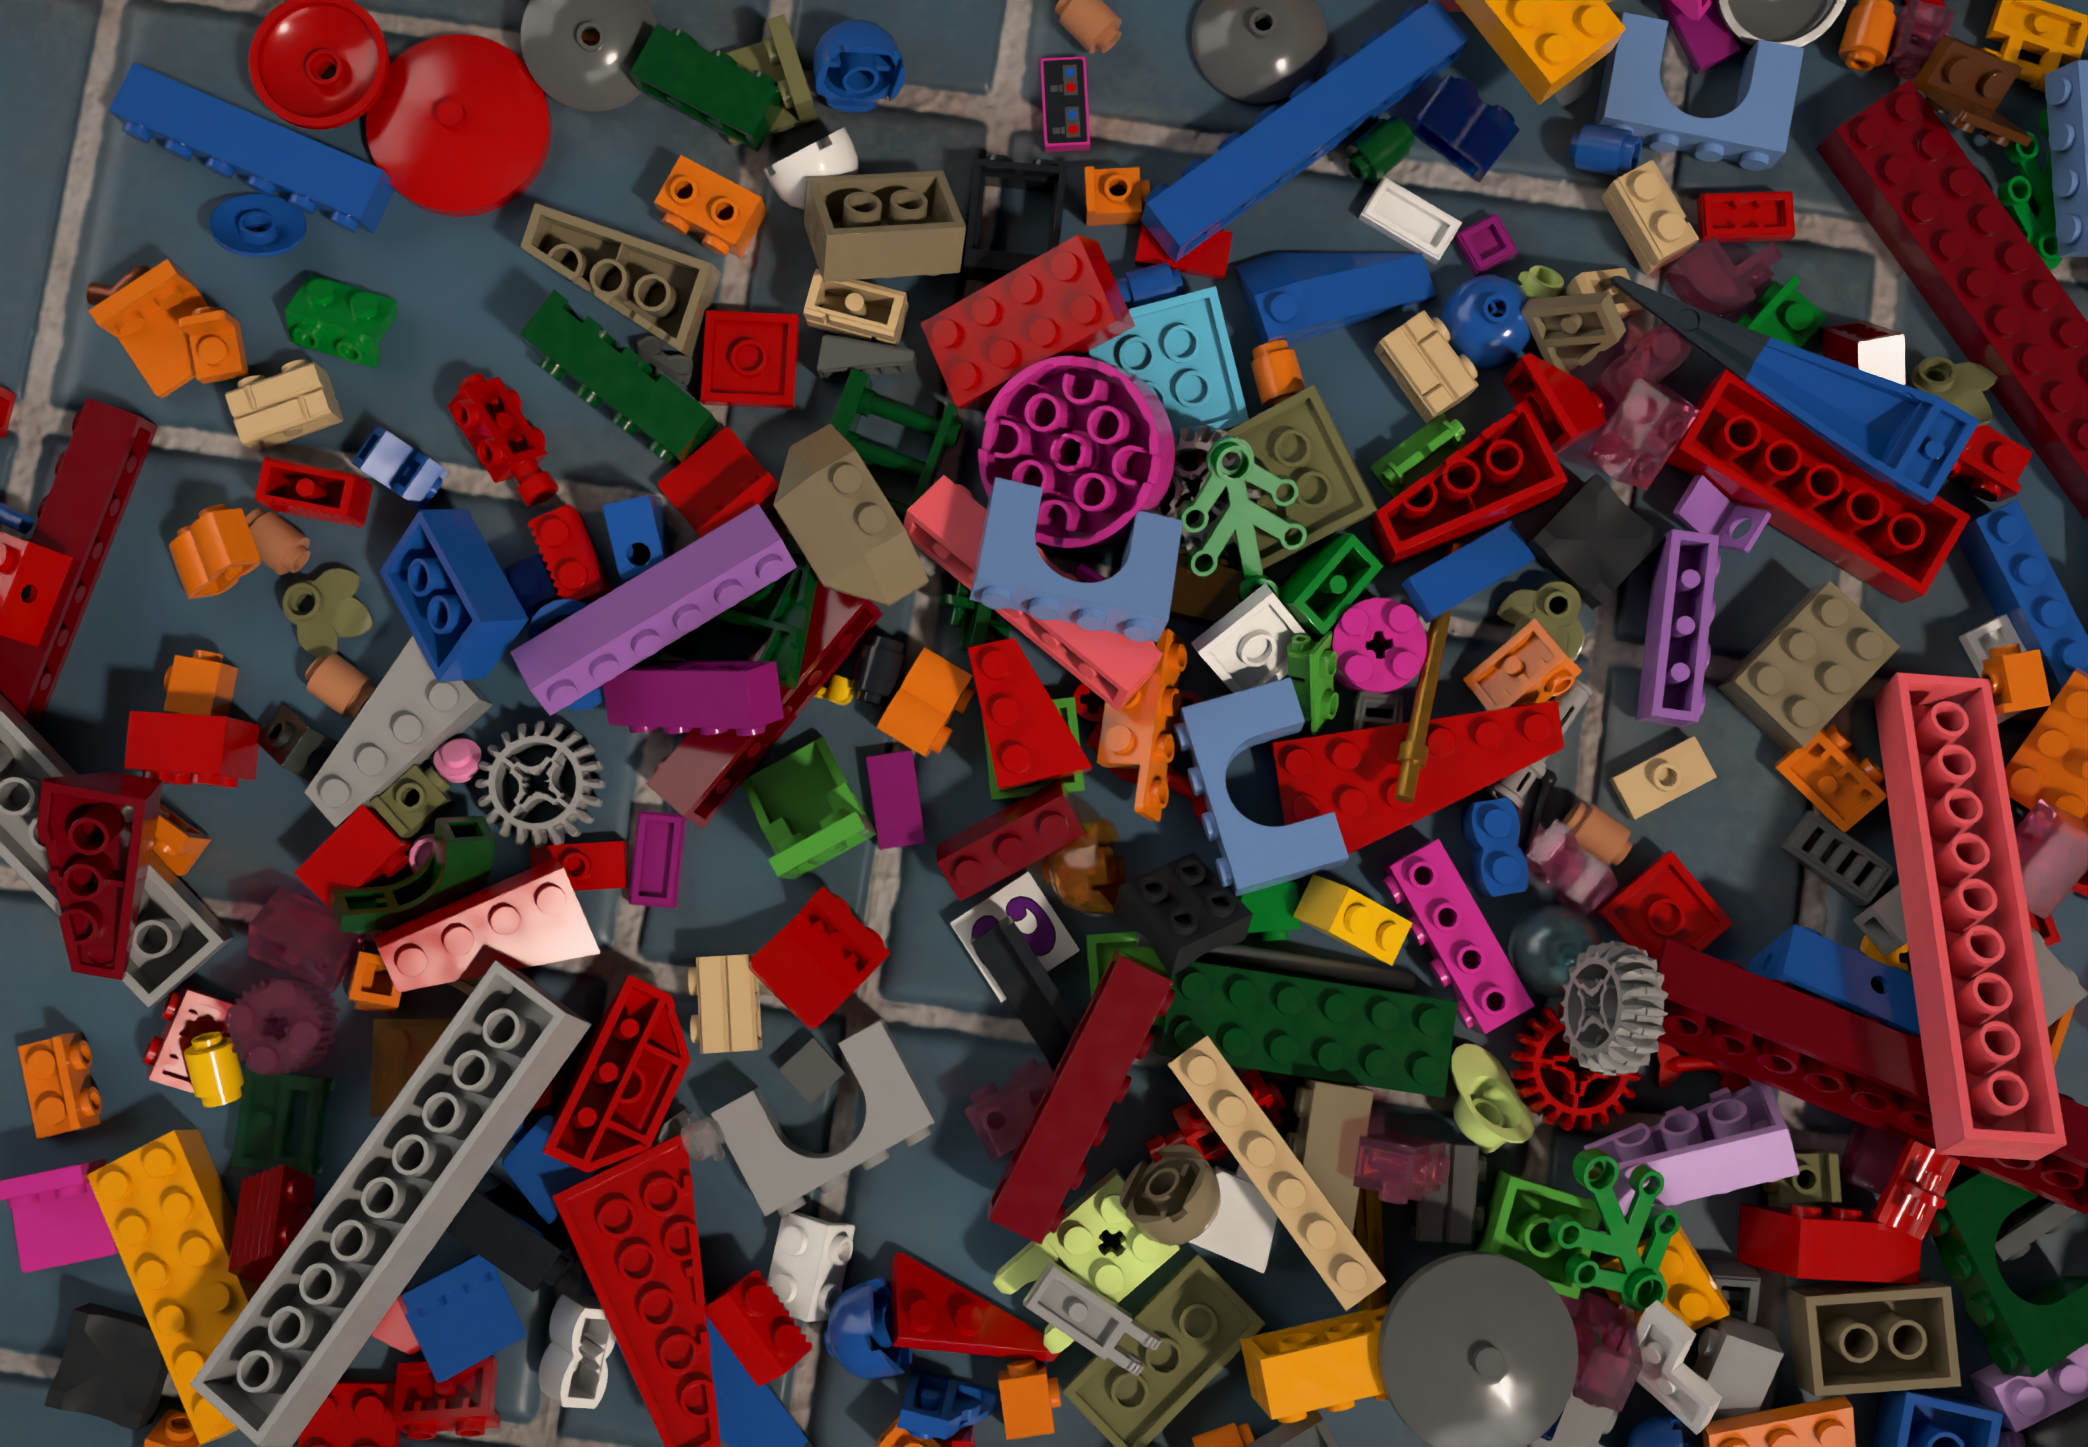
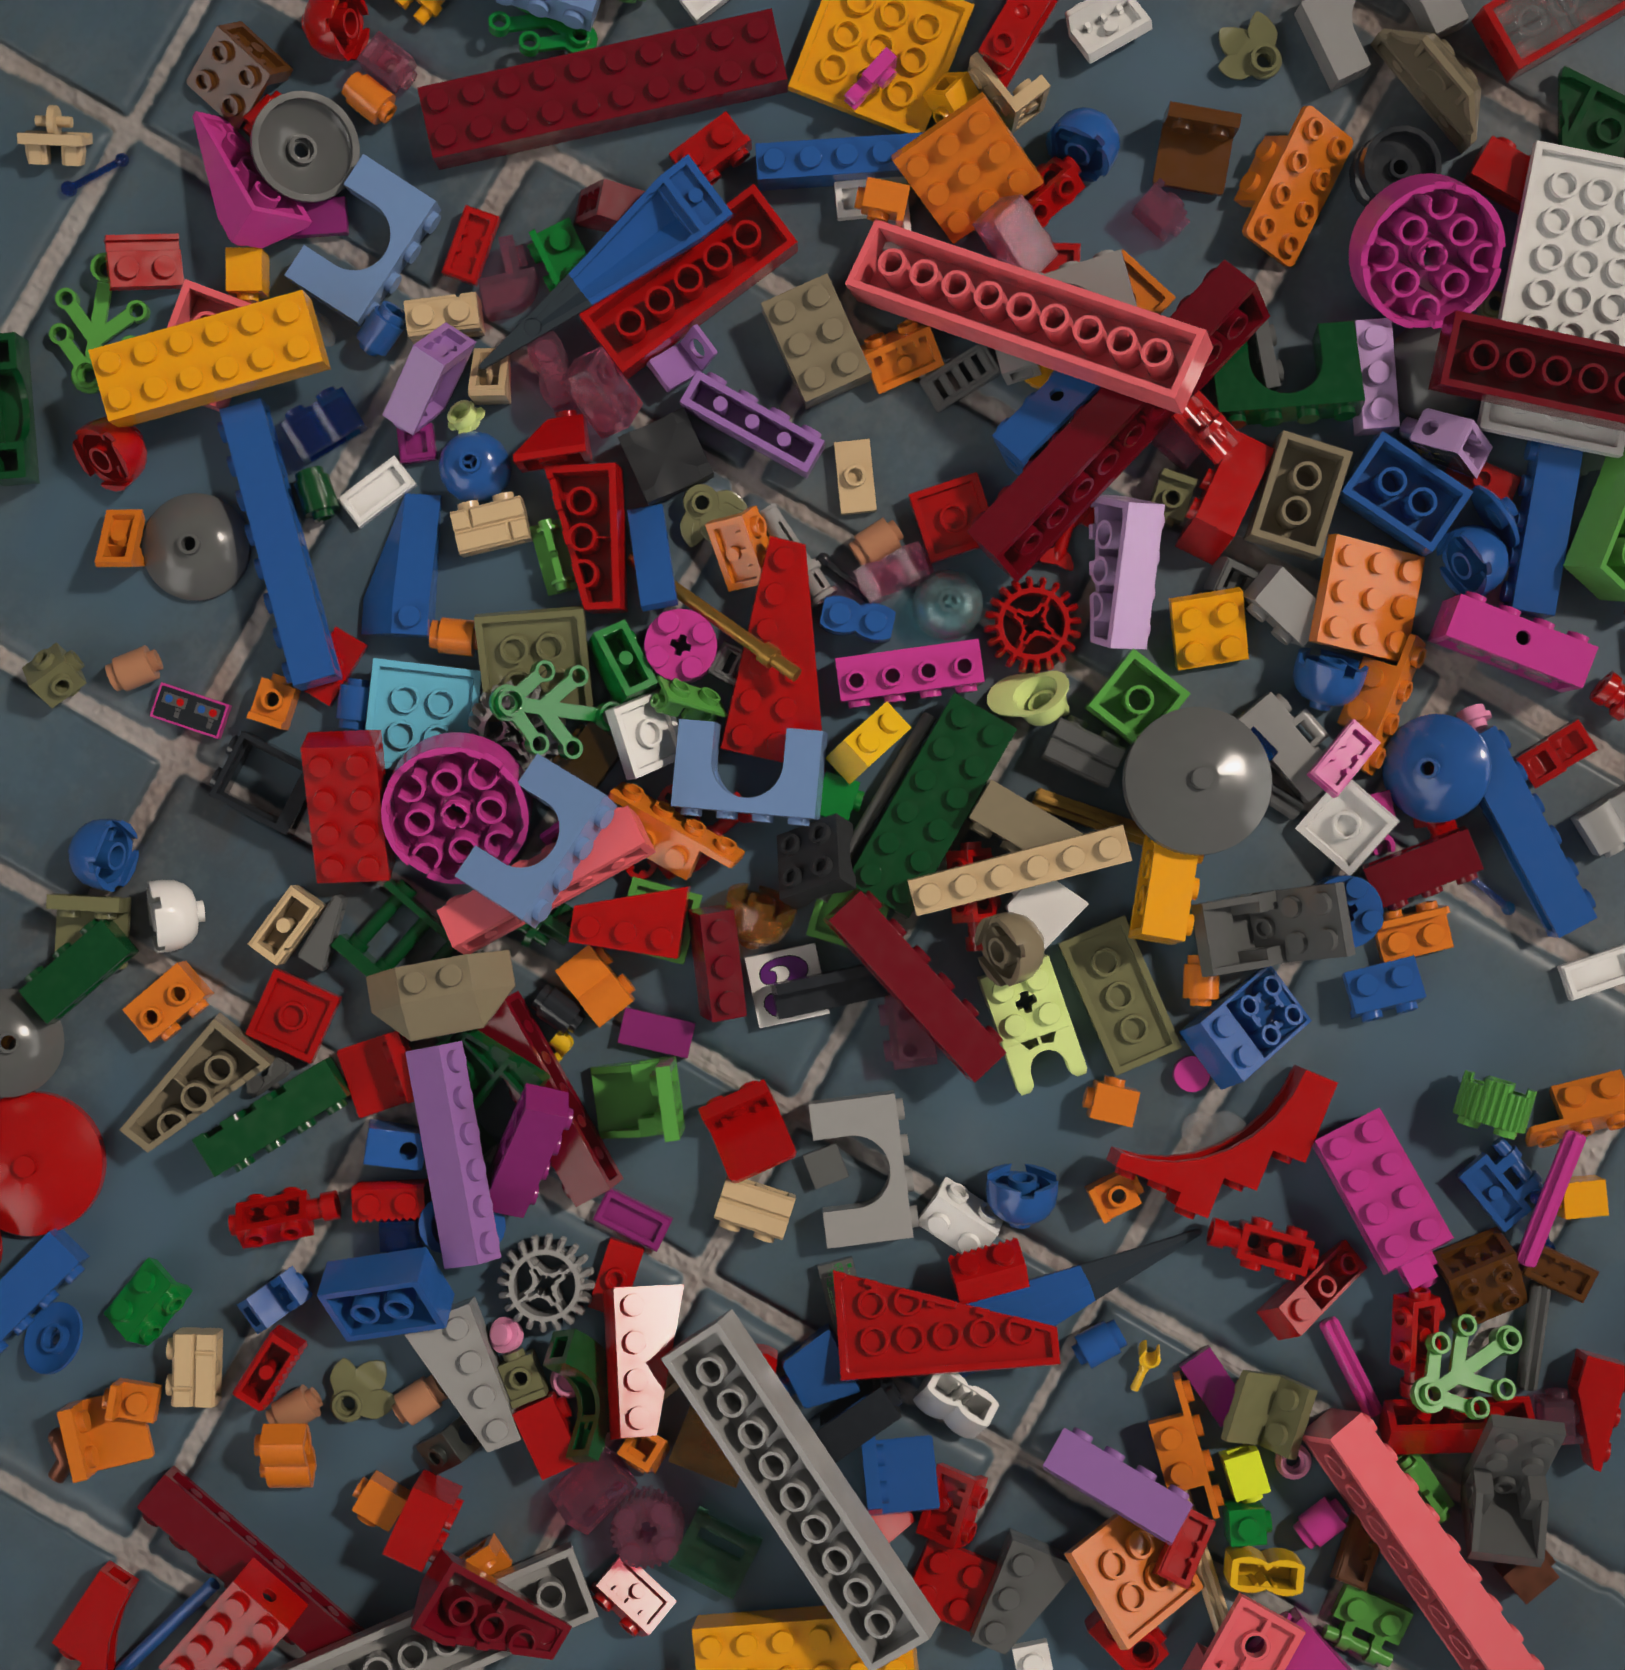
camera: 65 degrees left, 5 degrees up
yellow brick [184,1032,244,1107] -> none
red brick [228,1165,316,1284] -> none
red wedge [541,974,691,1173] -> none
clear plate [681,1112,725,1162] -> none
dark tan brick [804,170,966,282] -> none
red wing [891,1252,1059,1362] -> none
blue wing [897,1368,1000,1440] -> none
light grey hinge [1023,1260,1162,1376] -> none
clear pink brick [1353,1131,1450,1204] -> none
dark tan wing [1521,292,1626,374] -> none
green plant [1548,1148,1680,1311] -> none
light grey gear [1560,941,1669,1076] -> none
clear pink brick [1570,1292,1643,1412] -> none
white plate [1620,1300,1722,1435] -> none
olive plate [1910,356,1998,426] -> none
reddish brown bracket [1913,33,2033,147] -> none
none -> medium lavender window [382,322,476,435]

